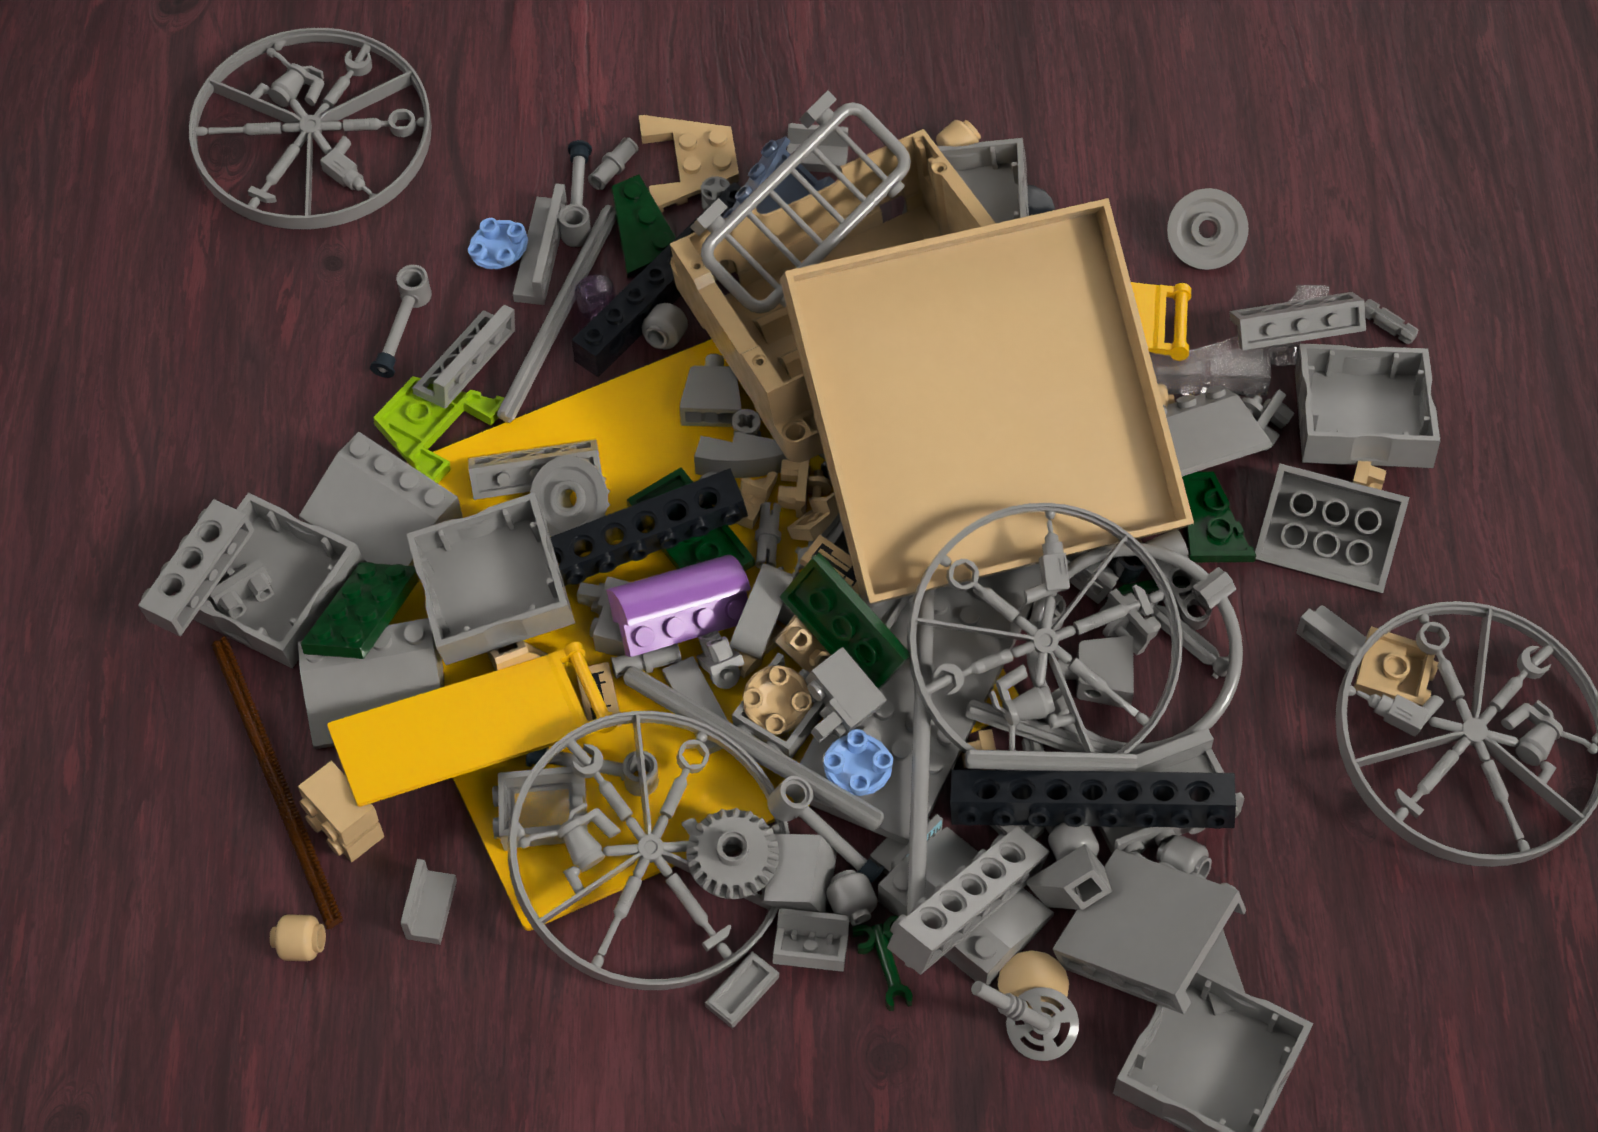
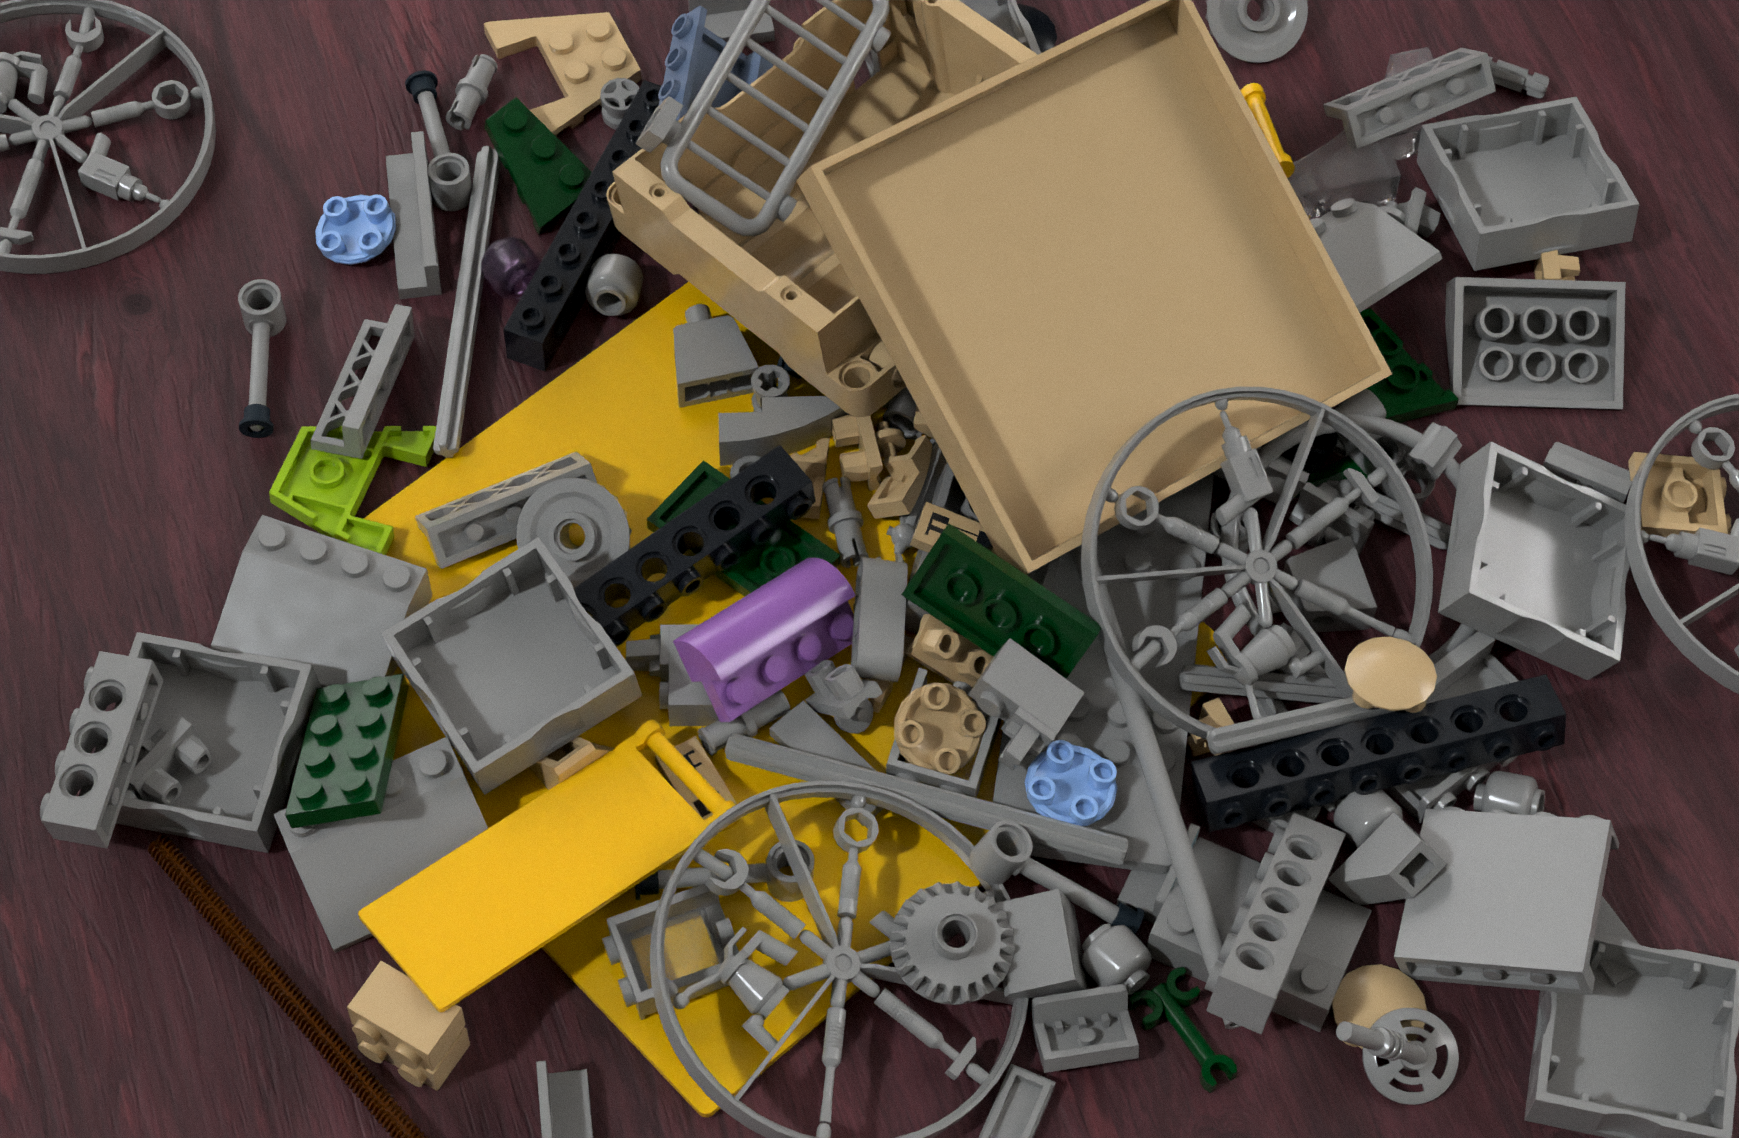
camera: 20 degrees left, 0 degrees up
none -> tan dish [1344,637,1437,713]
none -> light grey tile [1438,442,1630,680]

